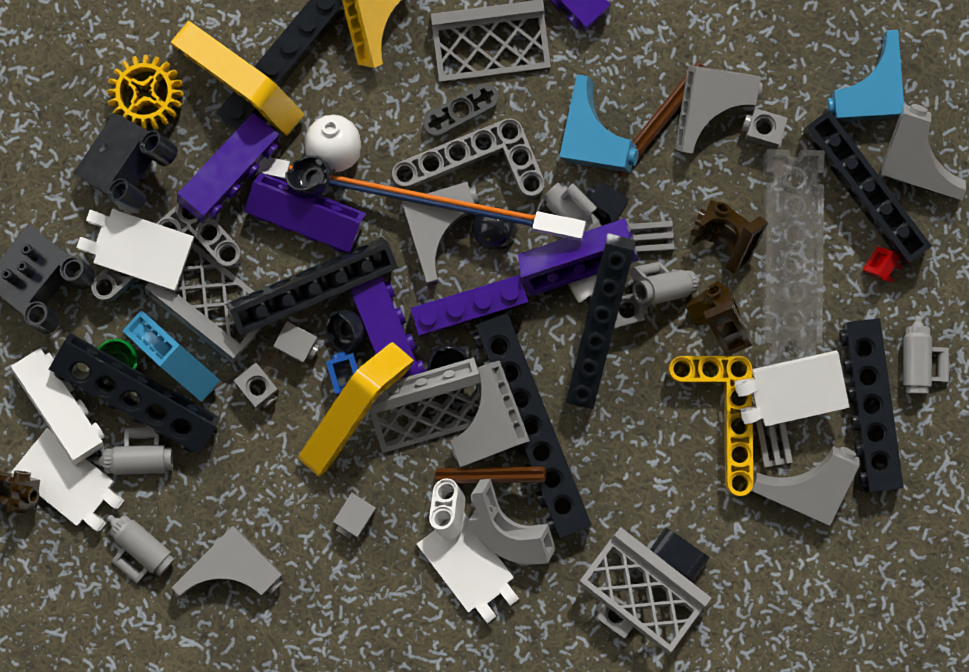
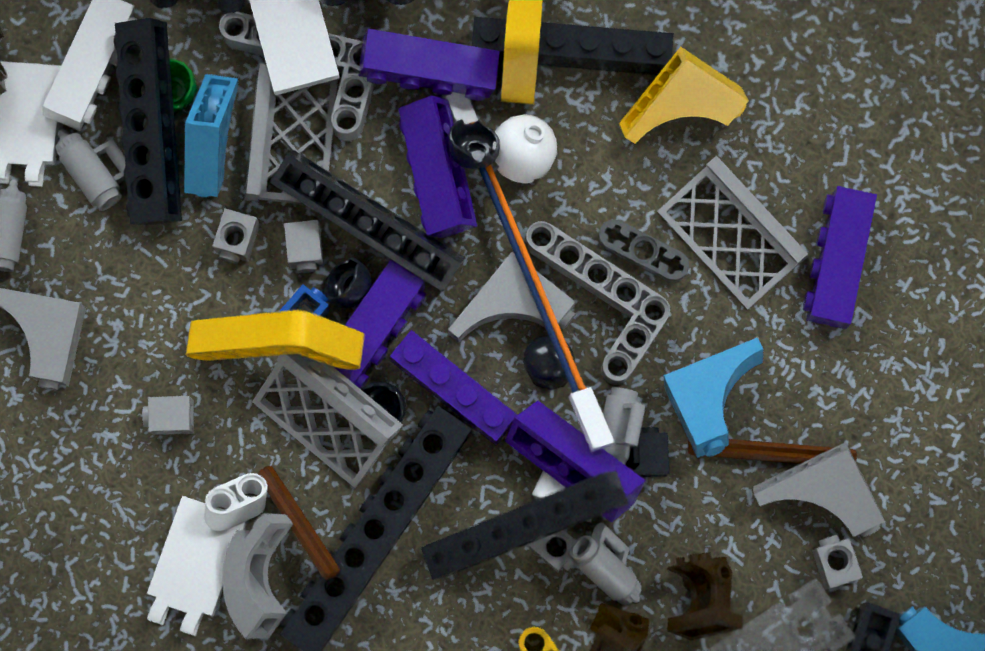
camera: 60 degrees right, 5 degrees down
light grey arch [450,361,530,467] -> none
light grey tile [628,221,675,252] -> none

